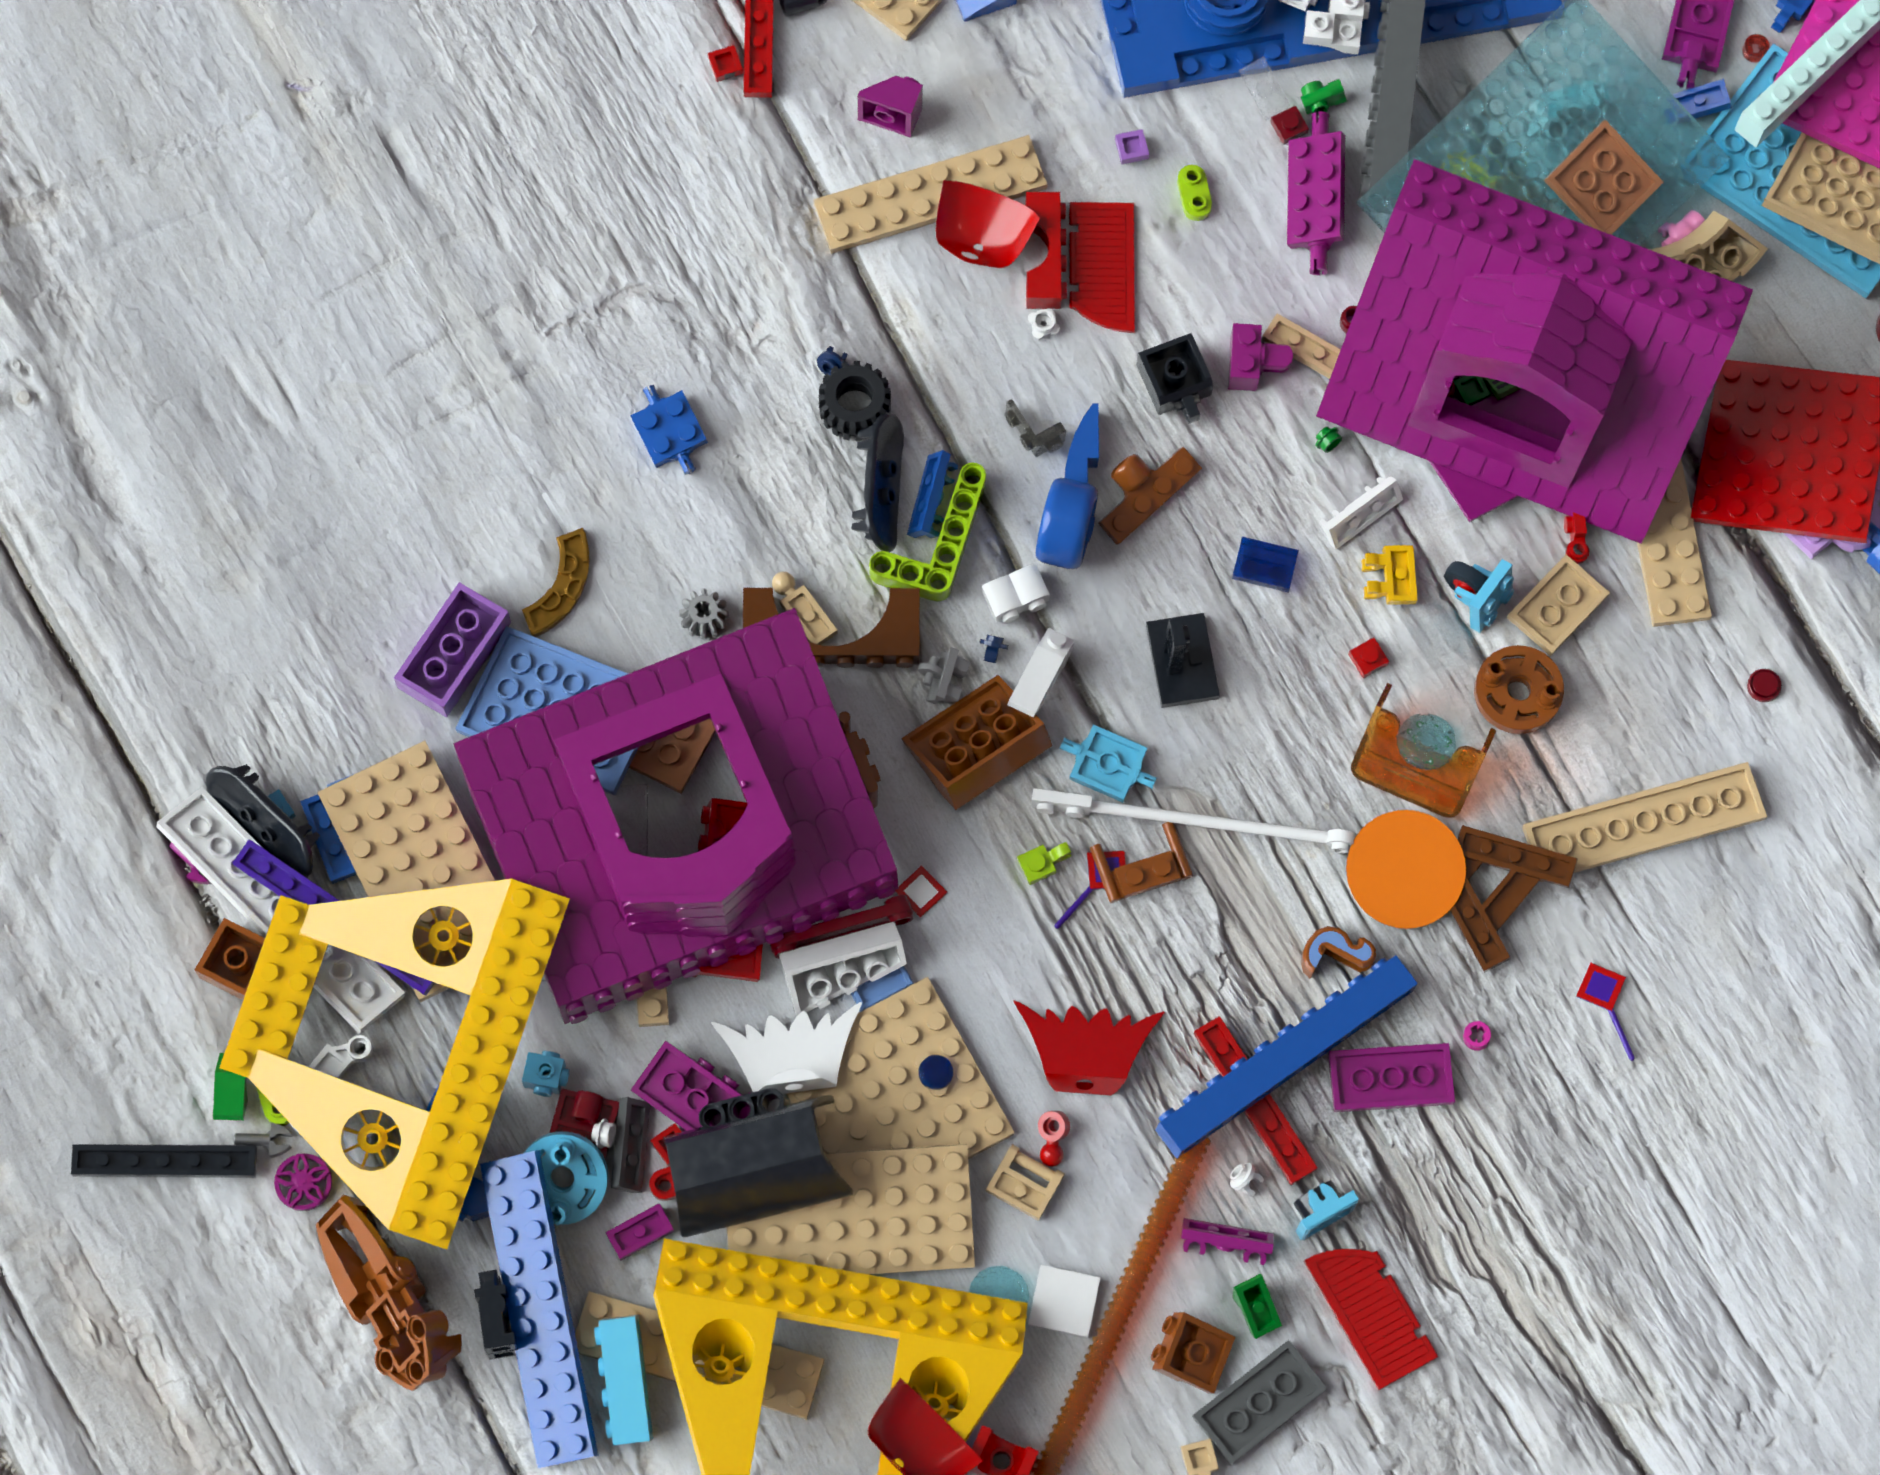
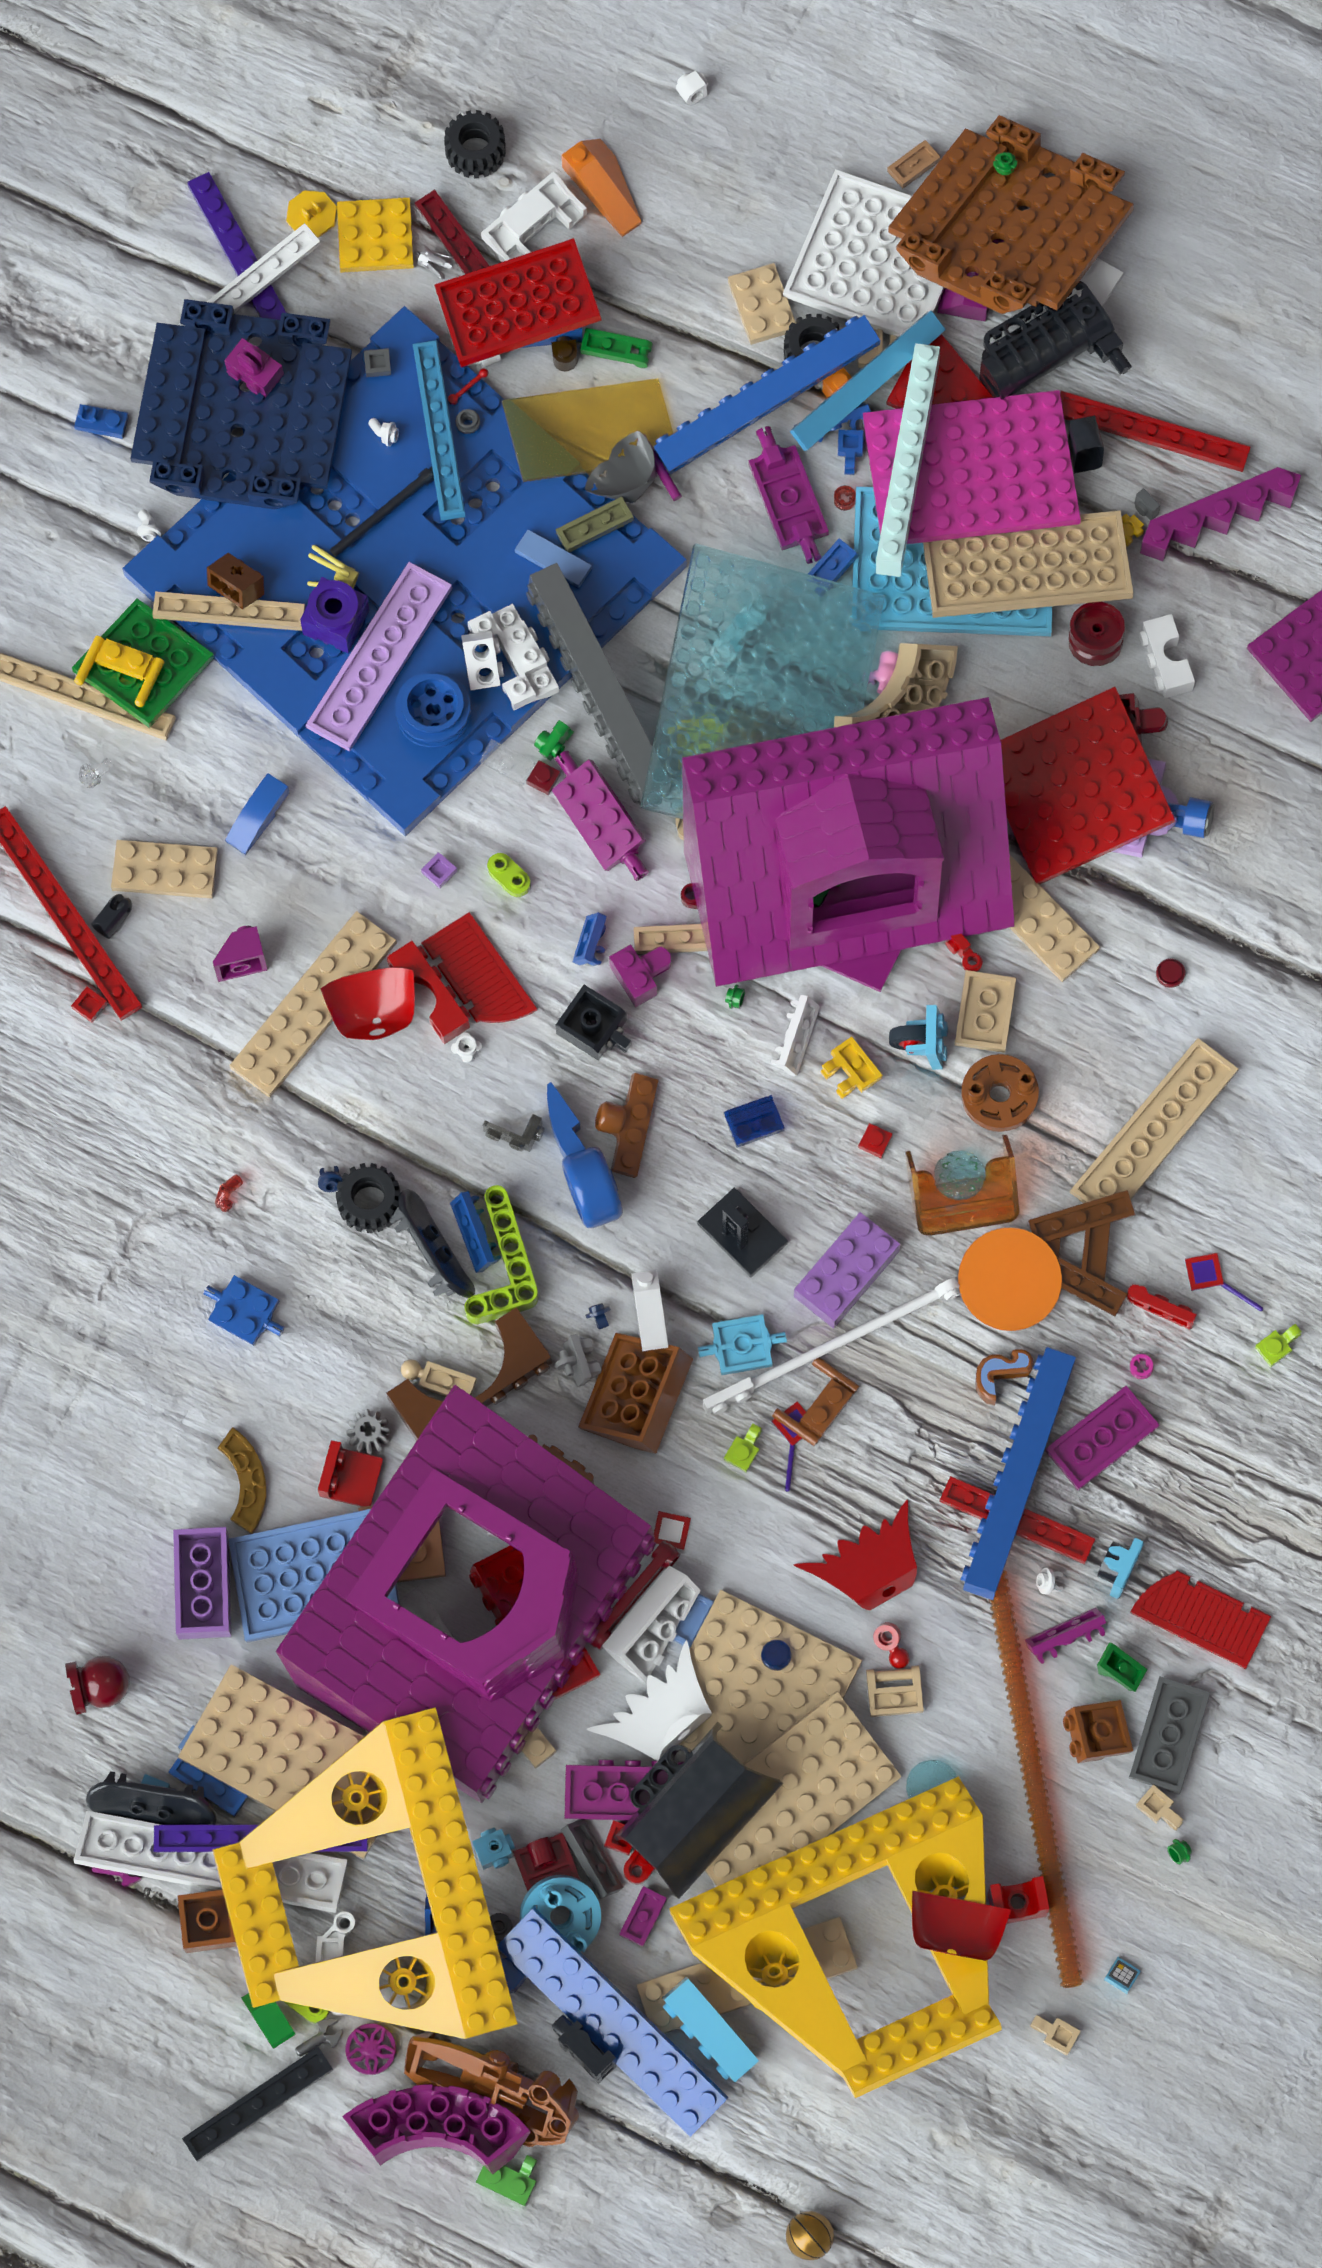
camera: 30 degrees left, 0 degrees up
white plate [591,1119,616,1149] -> none
white brick [982,564,1050,624] -> none
white tile [1028,1265,1100,1339] -> none
nougat plate [1544,120,1664,235] -> none
none -> dark red tile [65,1656,130,1715]
none -> clear red arm [215,1174,243,1212]
none -> red bracket [318,1440,383,1507]
none -> magenta brick [342,2085,531,2175]
none -> bright green plate [476,2155,538,2206]
none -> black plate [490,1913,513,1940]
none -> blue plate [572,912,607,966]
none -> medium lavender brick [794,1212,900,1329]
none -> red hinge [1127,1284,1197,1330]
none -> lime plate [1255,1324,1302,1367]

